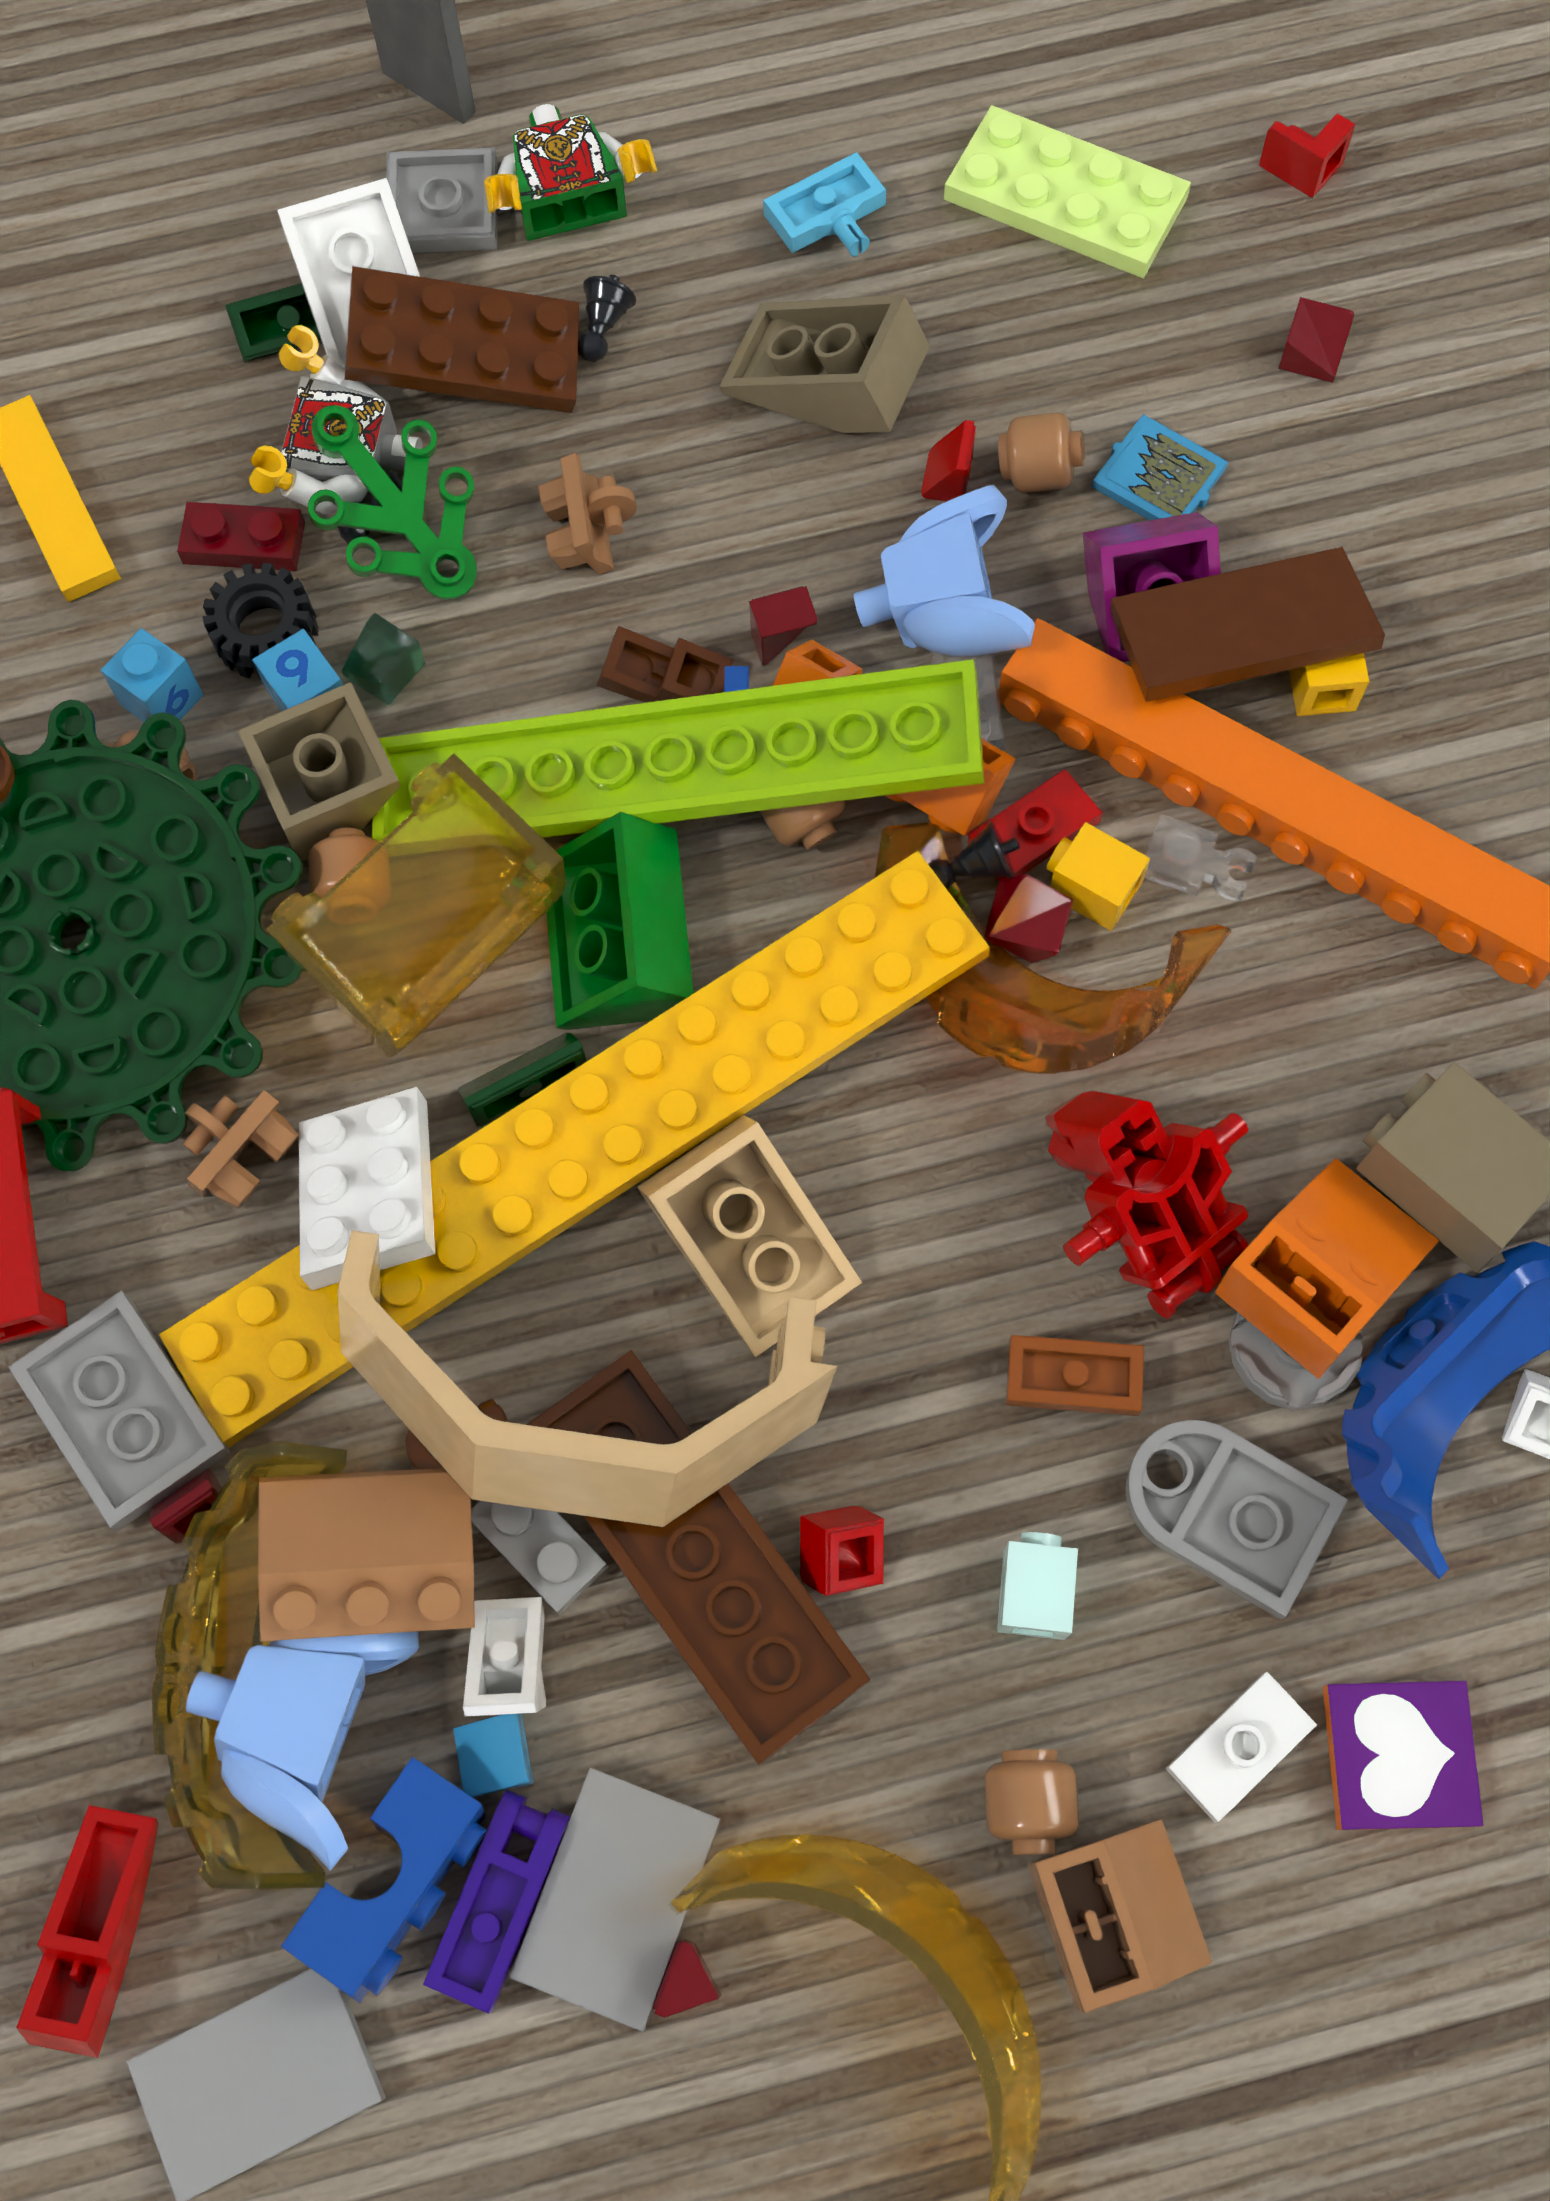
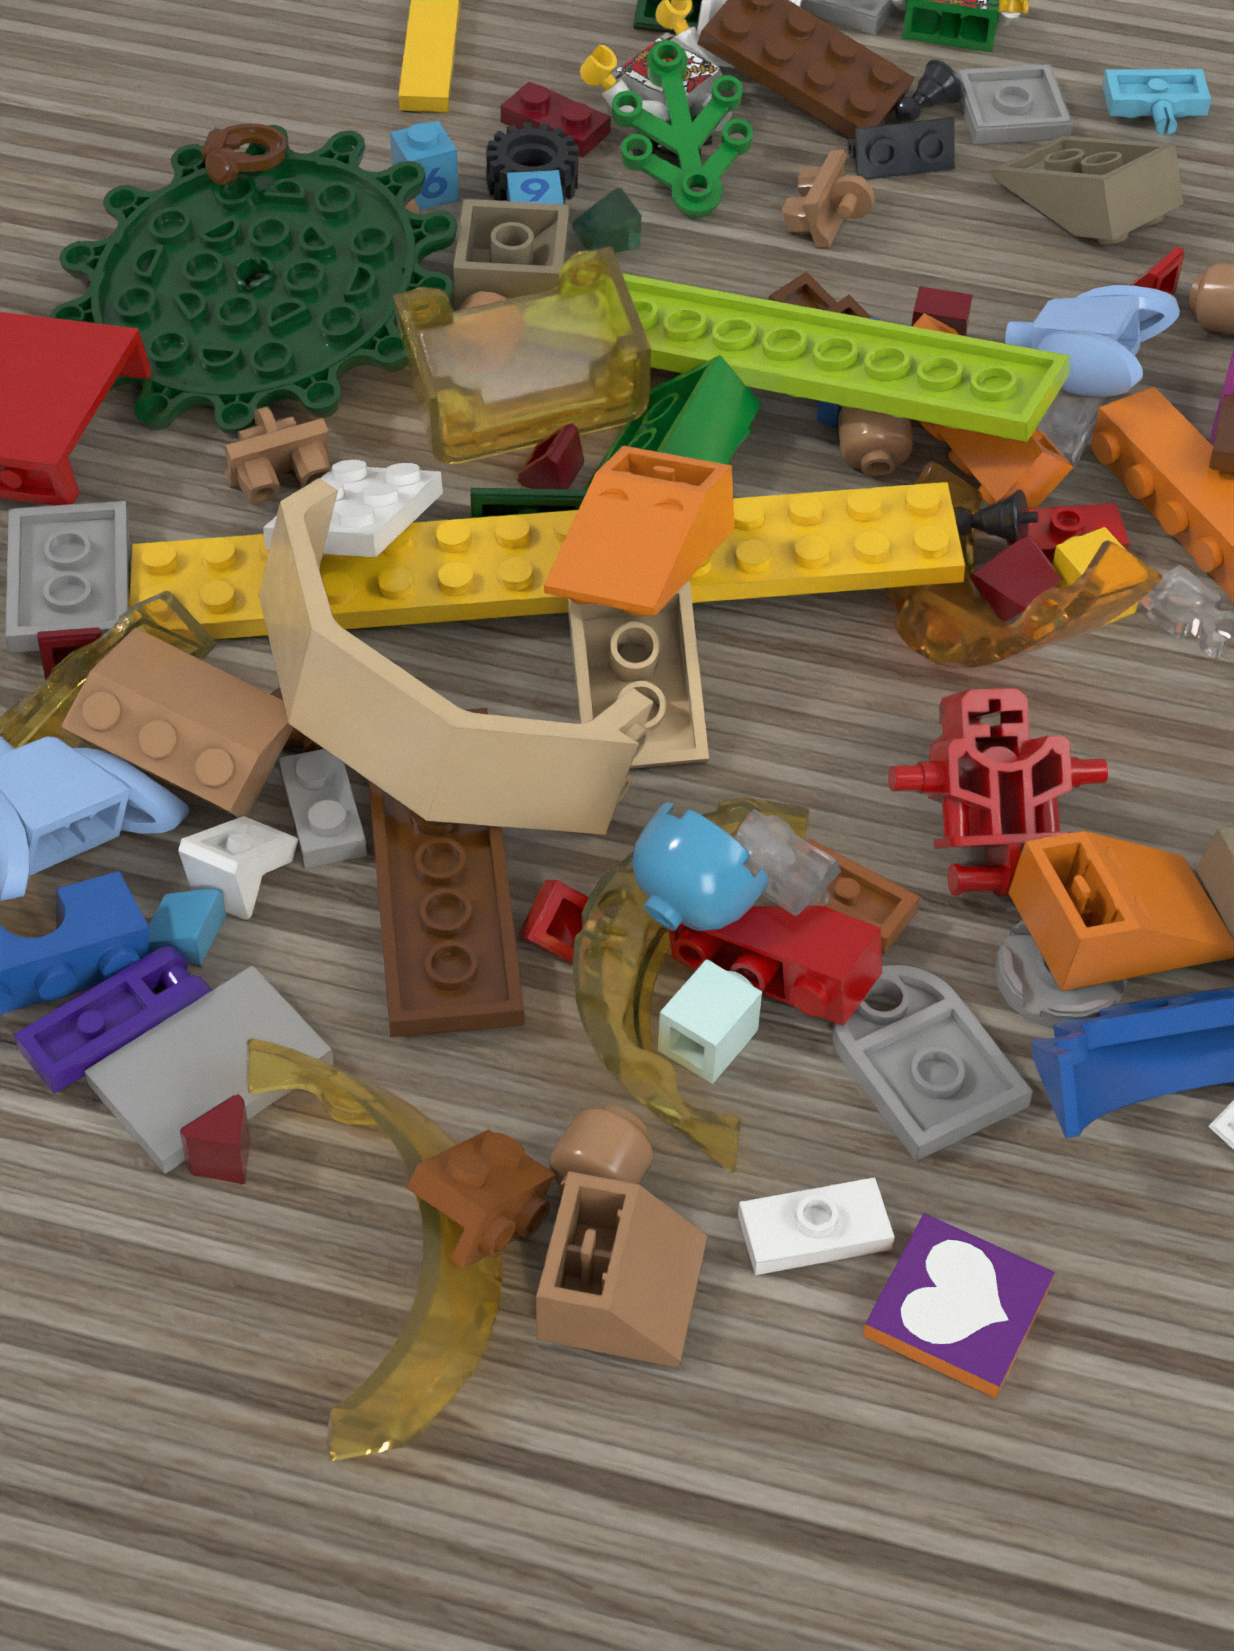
camera: 25 degrees right, 20 degrees down
none -> dark orange bracket [407,1129,556,1270]
none -> dark red slope [517,423,585,489]
none -> orange slope [544,446,734,616]
none -> clear yellow windscreen [573,797,809,1173]
none -> dark azure cylinder [632,802,769,931]
none -> red slope [668,905,882,1026]
none -> clear hips [733,809,841,916]
none -> black hinge [848,117,955,179]
none -> light grey tile [955,64,1073,145]

